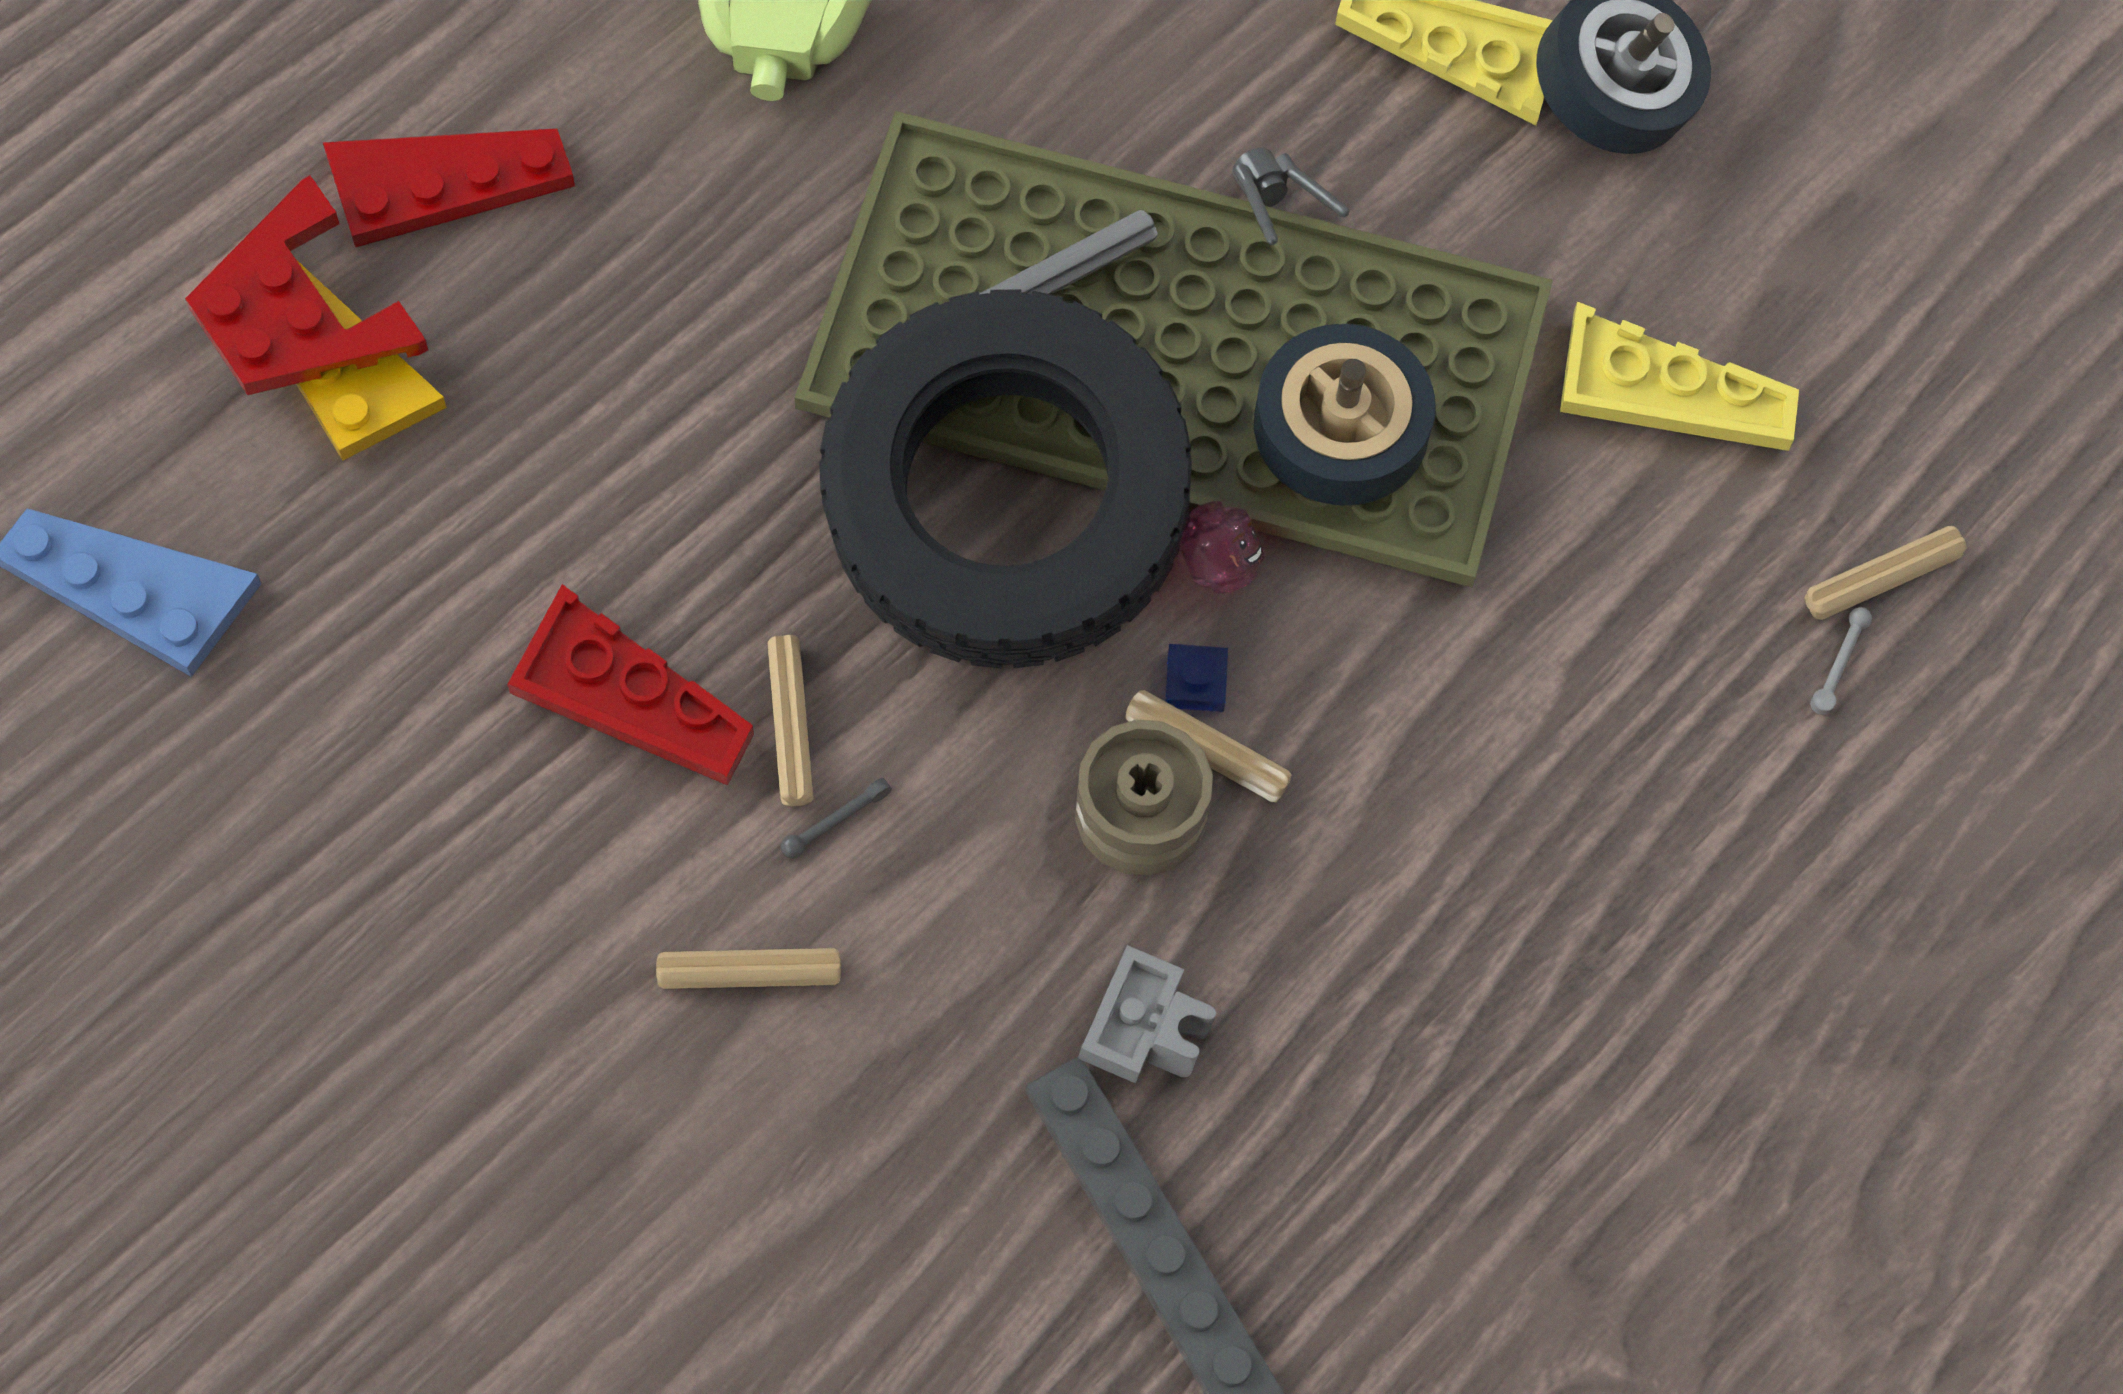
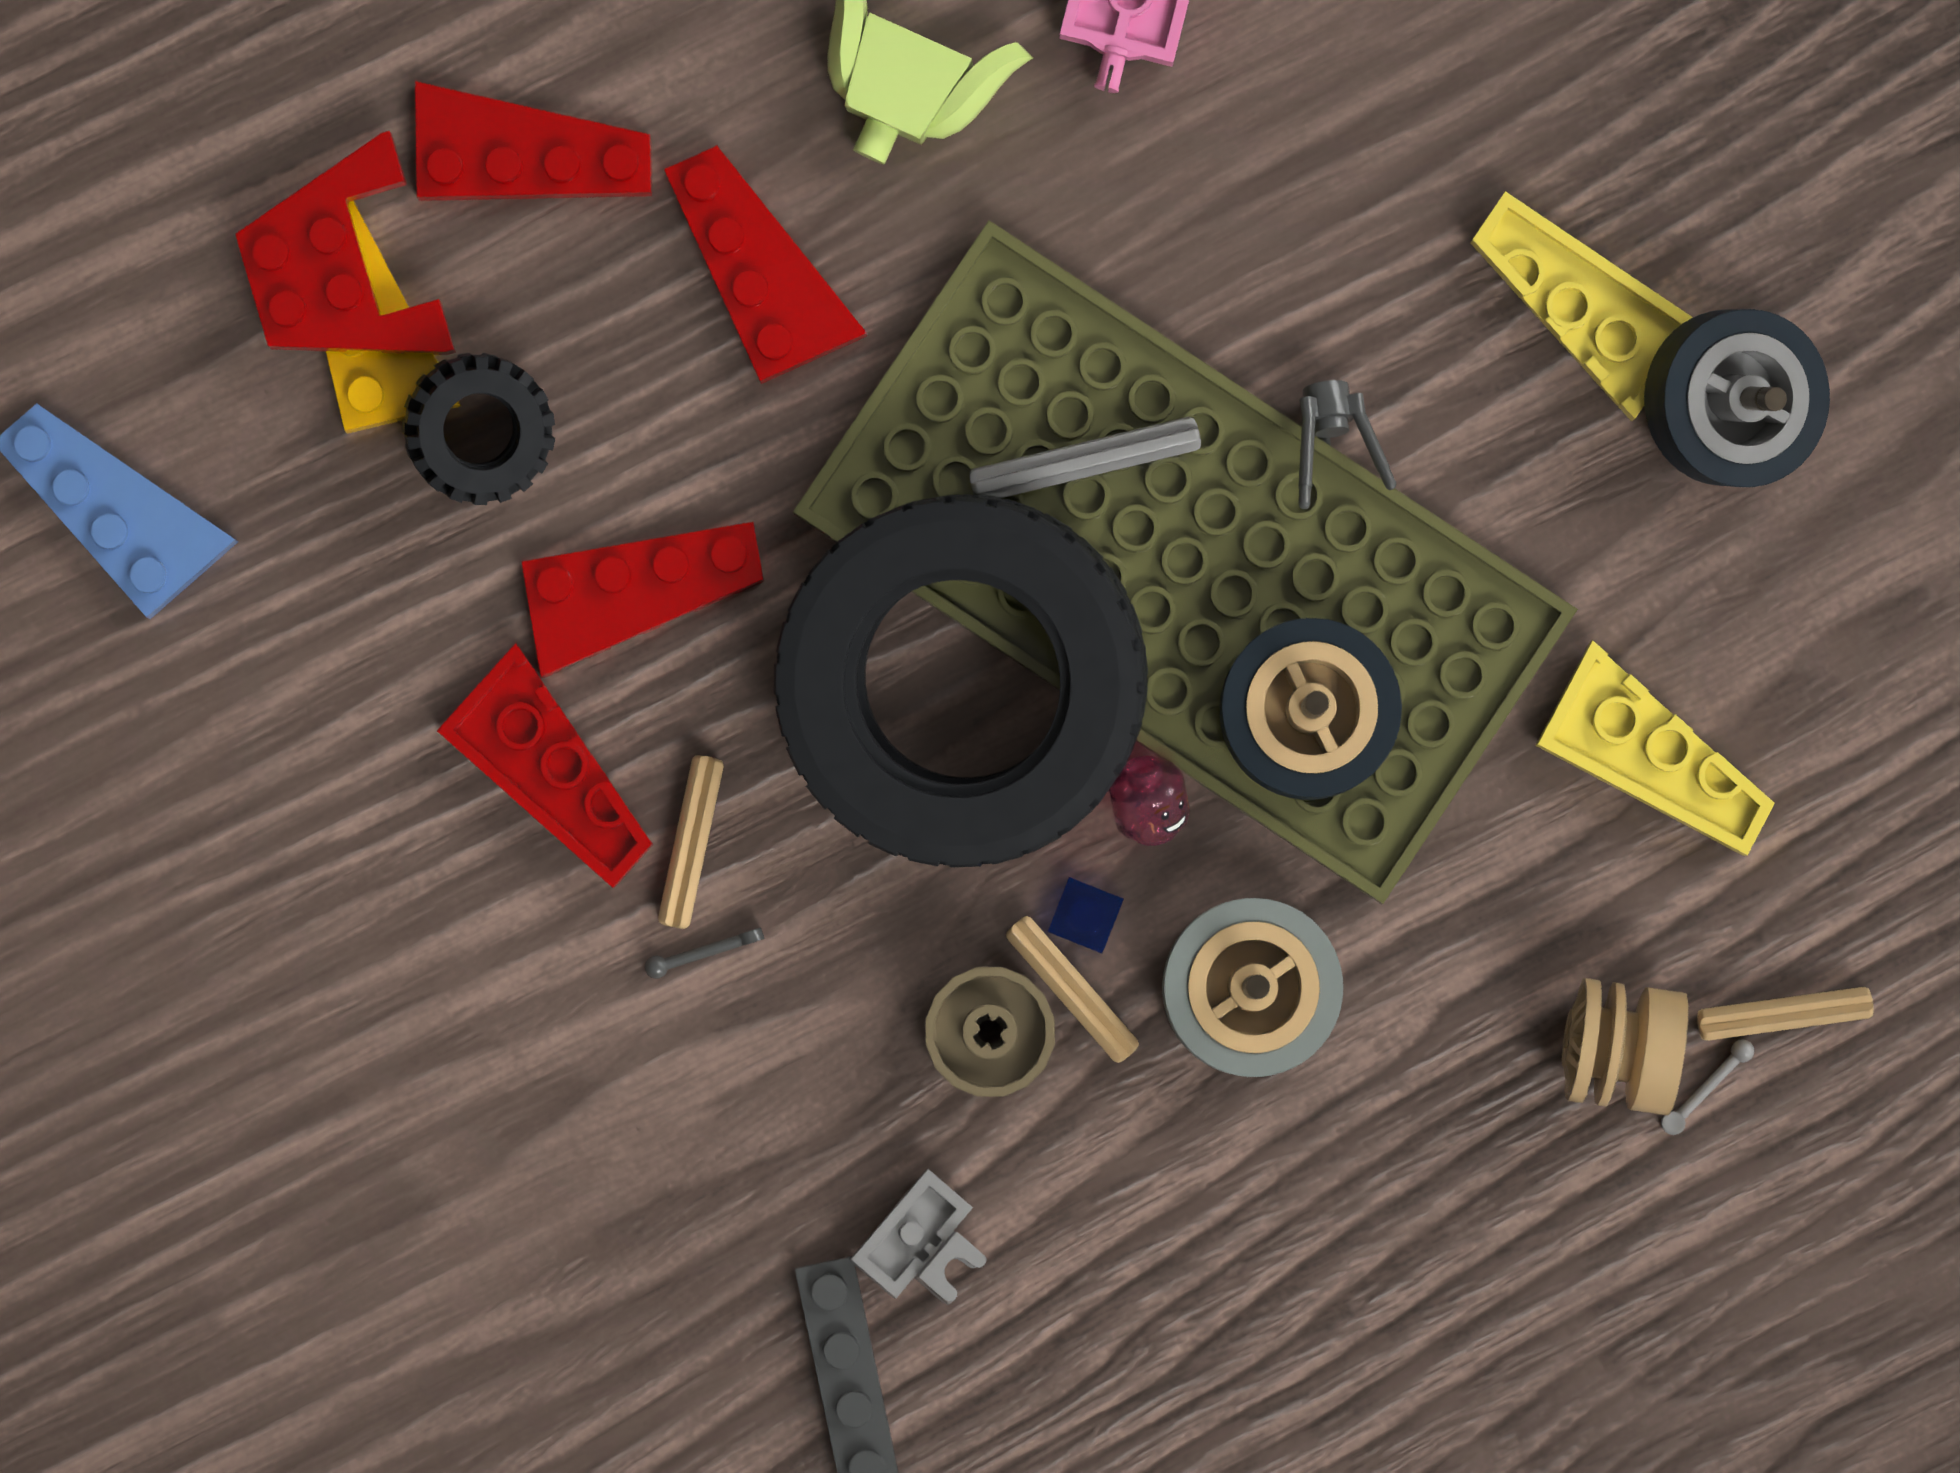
camera: 20 degrees right, 20 degrees up
tan axle [656,948,841,989] -> none
none -> black tyre [402,353,555,505]
none -> red wing [521,522,764,678]
none -> red wing [664,146,867,384]
none -> wheel [1162,898,1343,1077]
none -> tan wheel [1562,978,1688,1116]

